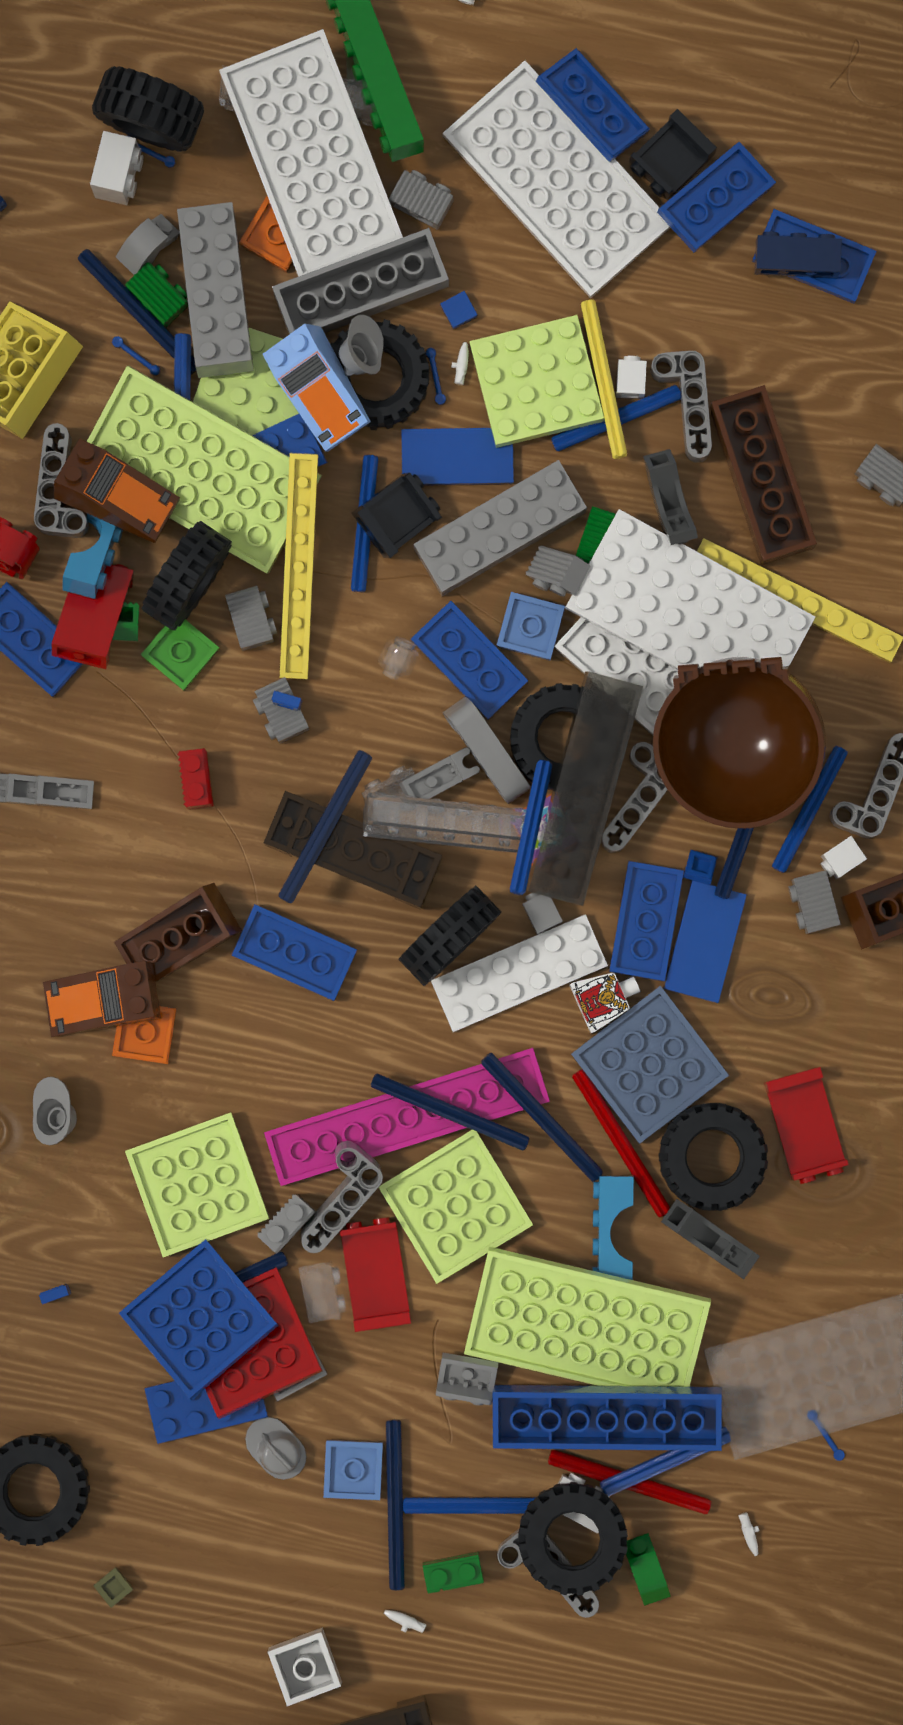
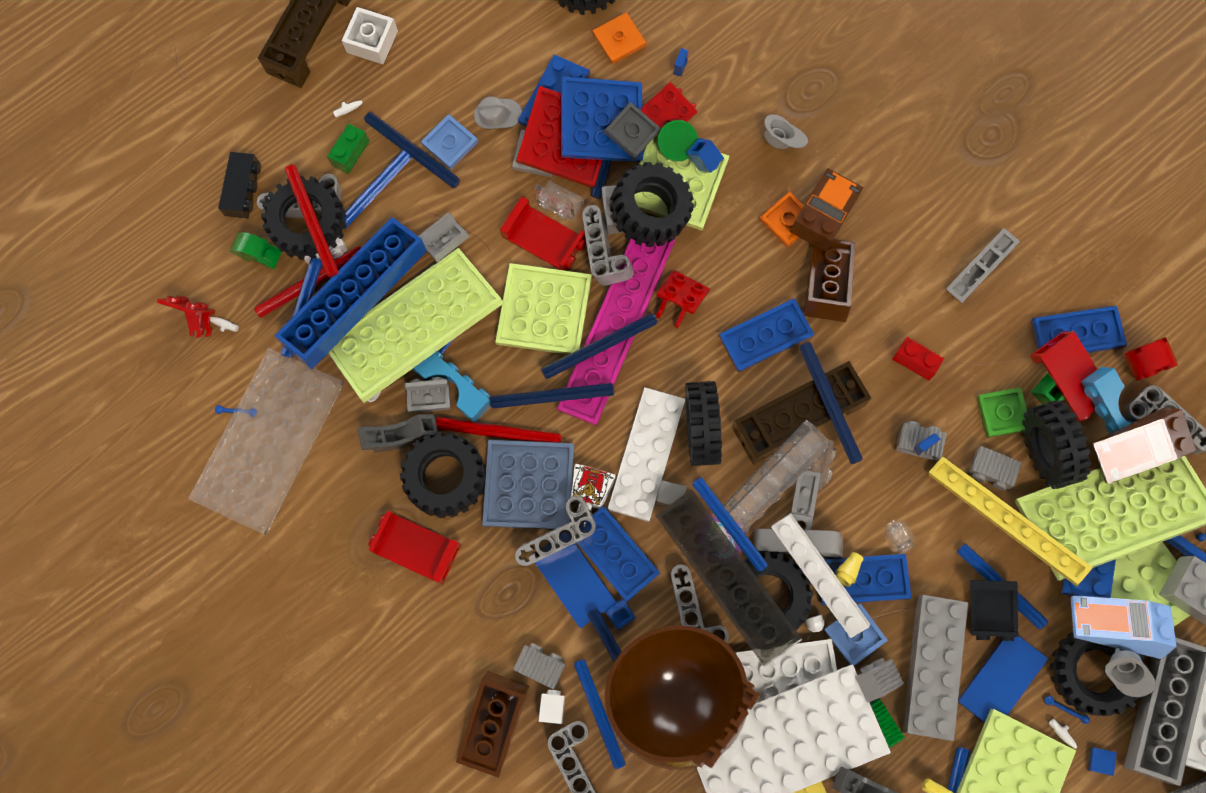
camera: 135 degrees right, 10 degrees down
none -> red plate [157,295,215,338]
none -> black brick [218,152,261,219]
none -> red axle [284,164,339,277]
none -> light grey bracket [404,377,451,413]
none -> light grey beam [515,495,596,566]
none -> orange plate [592,12,646,64]
none -> dark grey plate [603,102,661,160]
none -> black tyre [609,162,694,247]
none -> red plate [640,82,698,128]
none -> red plate [656,270,710,329]
none -> green tile [658,120,698,162]
none -> blue brick [686,138,724,173]
none -> white plate [771,513,870,638]
none -> white hinge [805,614,824,632]
none -> light yellow cone [835,552,864,587]

